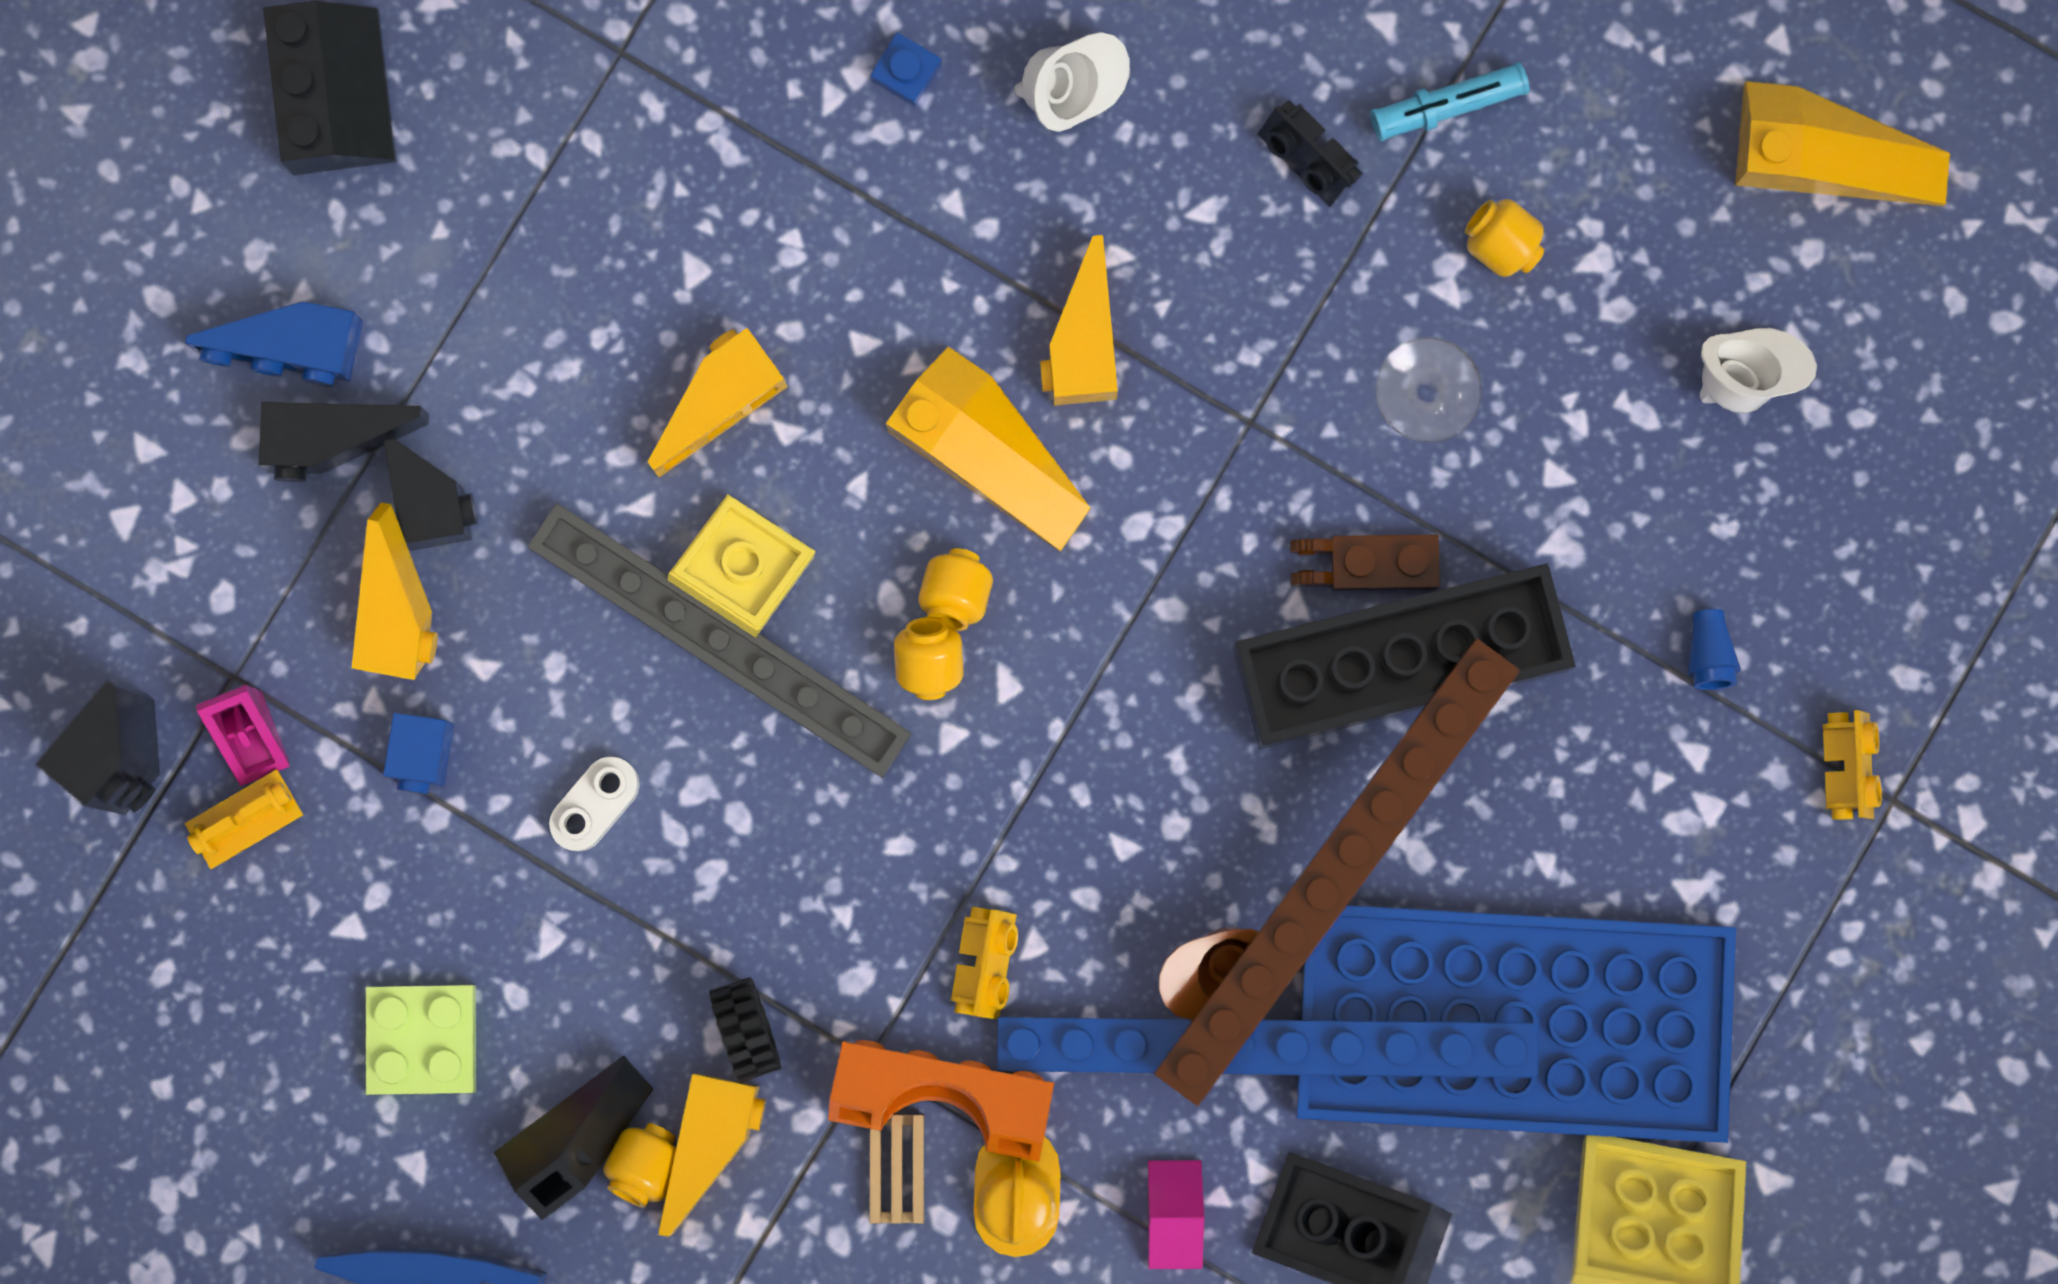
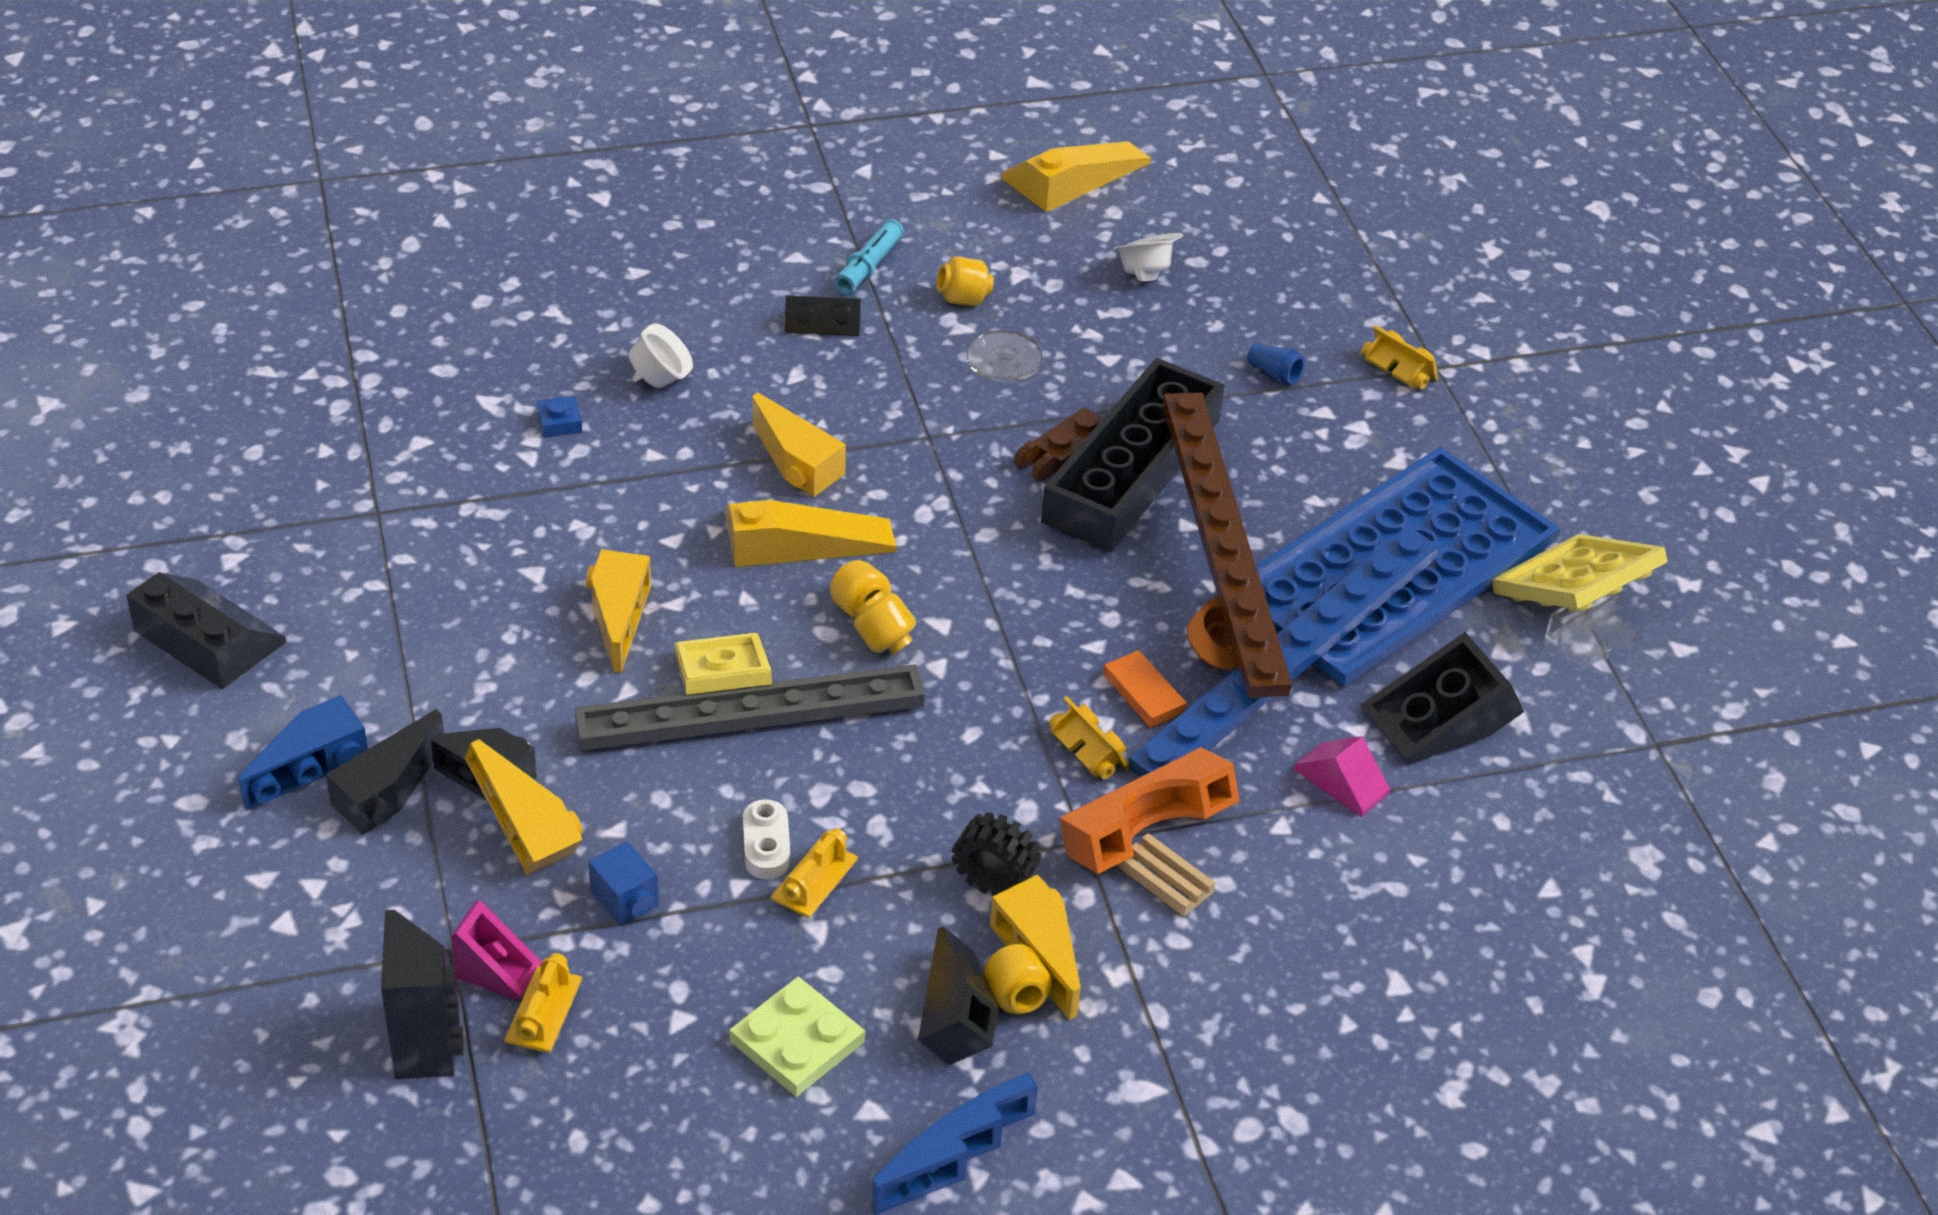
camera: 50 degrees left, 40 degrees down
yellow piece [974,1137,1061,1257] -> none
none -> yellow hinge [771,828,858,918]
none -> orange tile [1103,650,1187,729]

